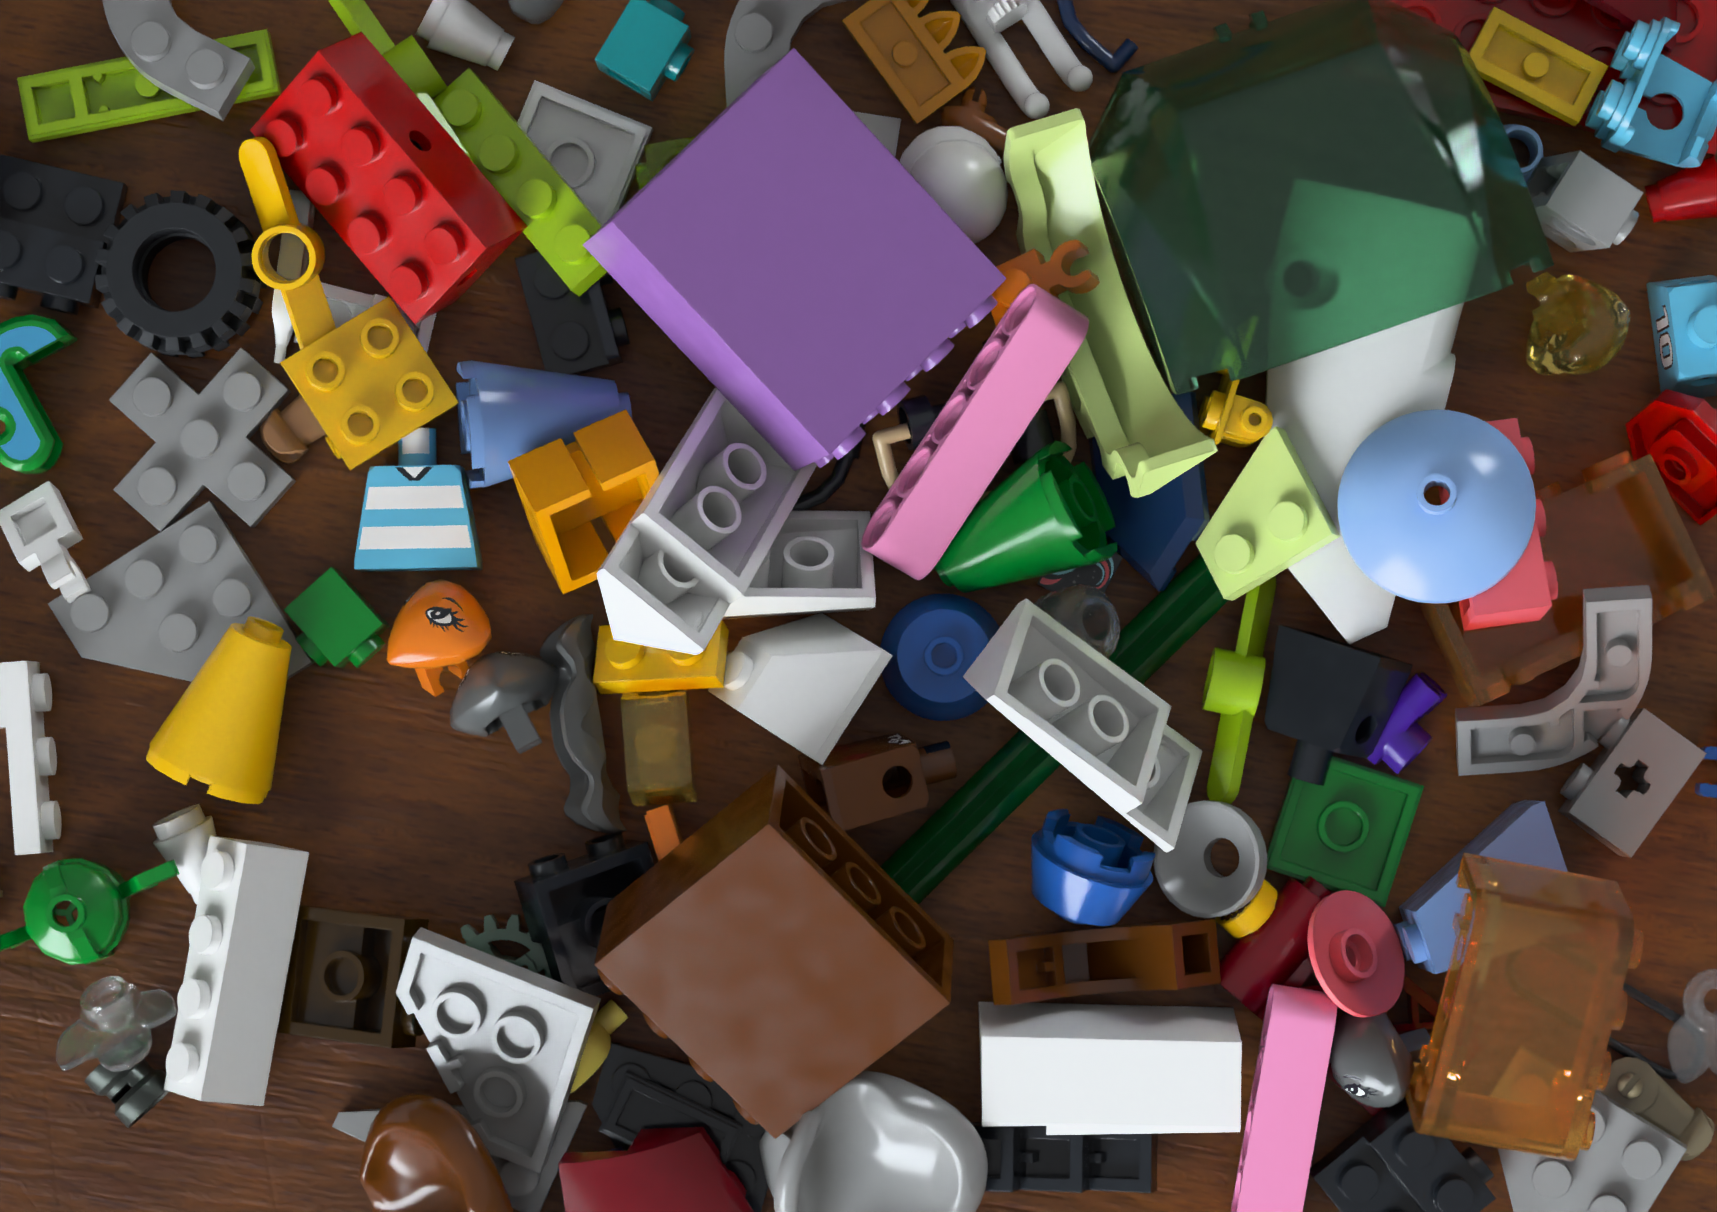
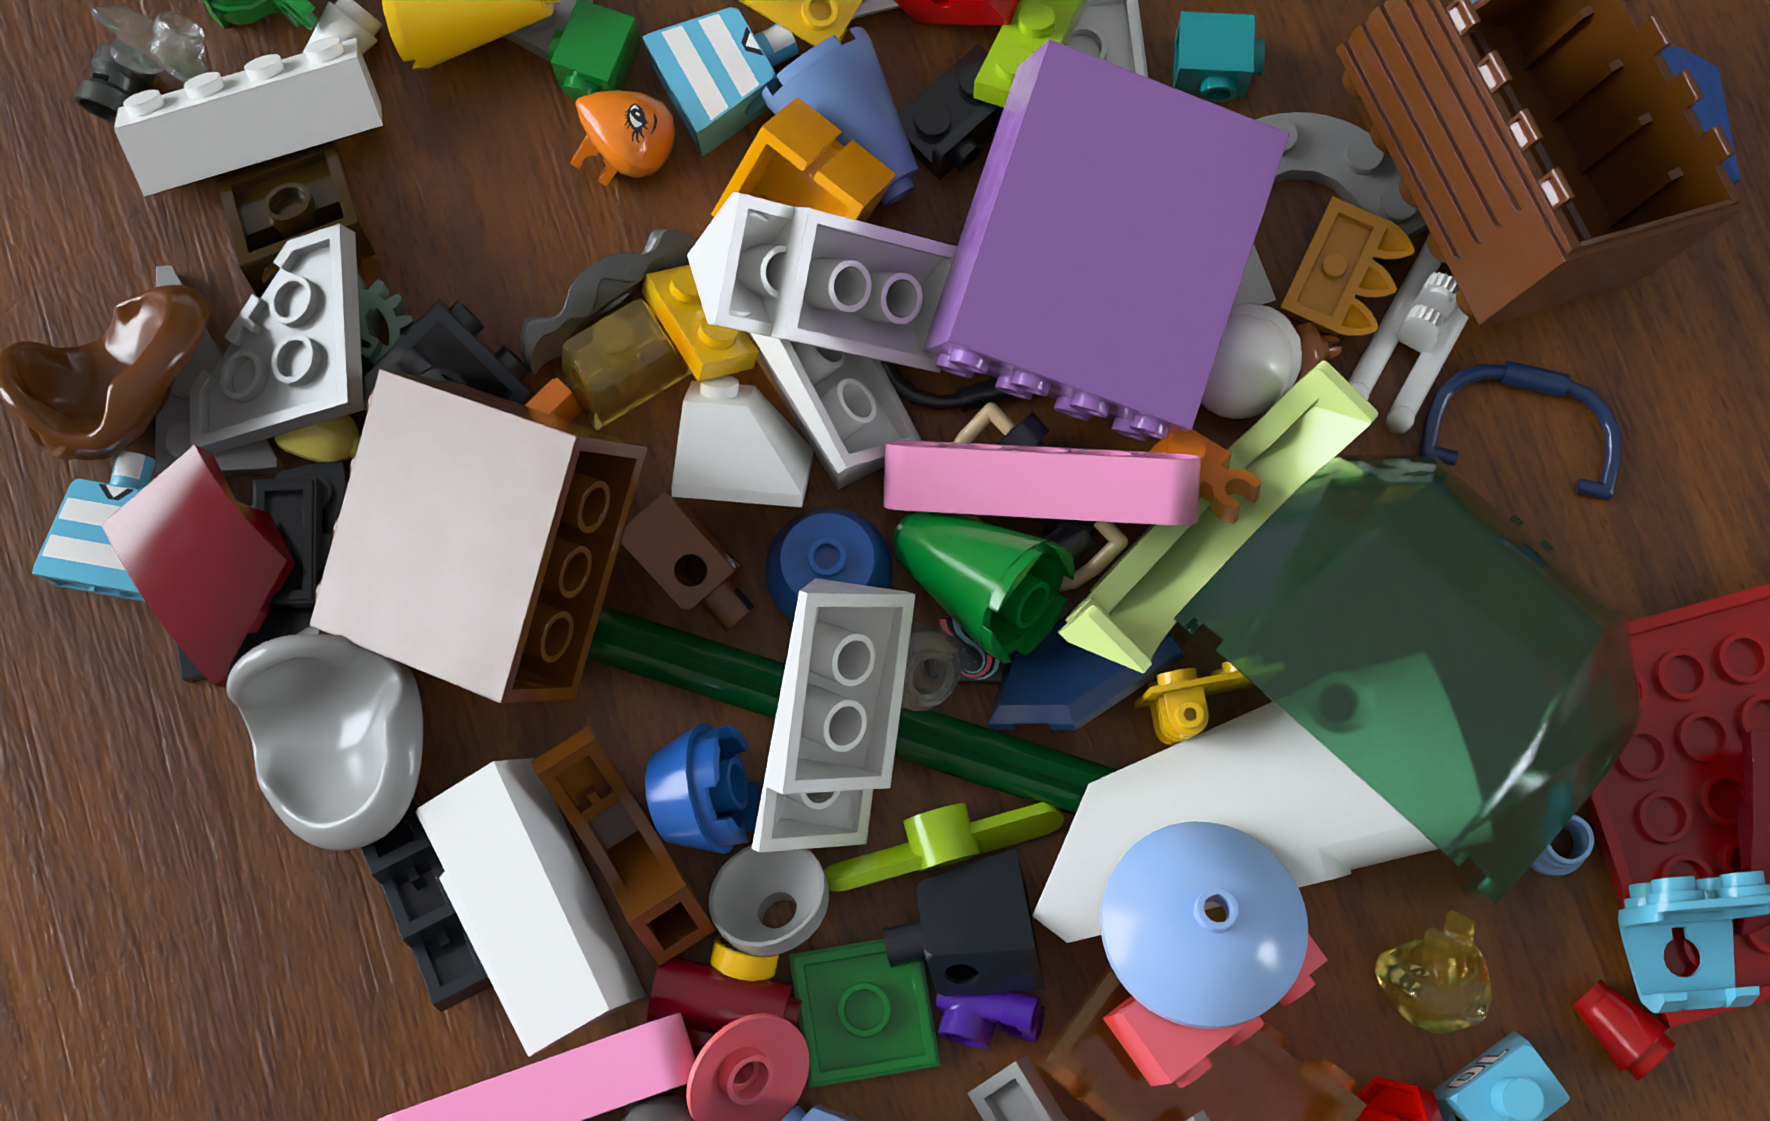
camera: 60 degrees right, 10 degrees down
dark grey piece [450,651,560,754] -> none
yellowish green wing [1195,427,1340,601] -> none
yellow plate [1461,7,1608,127] -> none
light grey brick [1508,150,1643,252] -> none

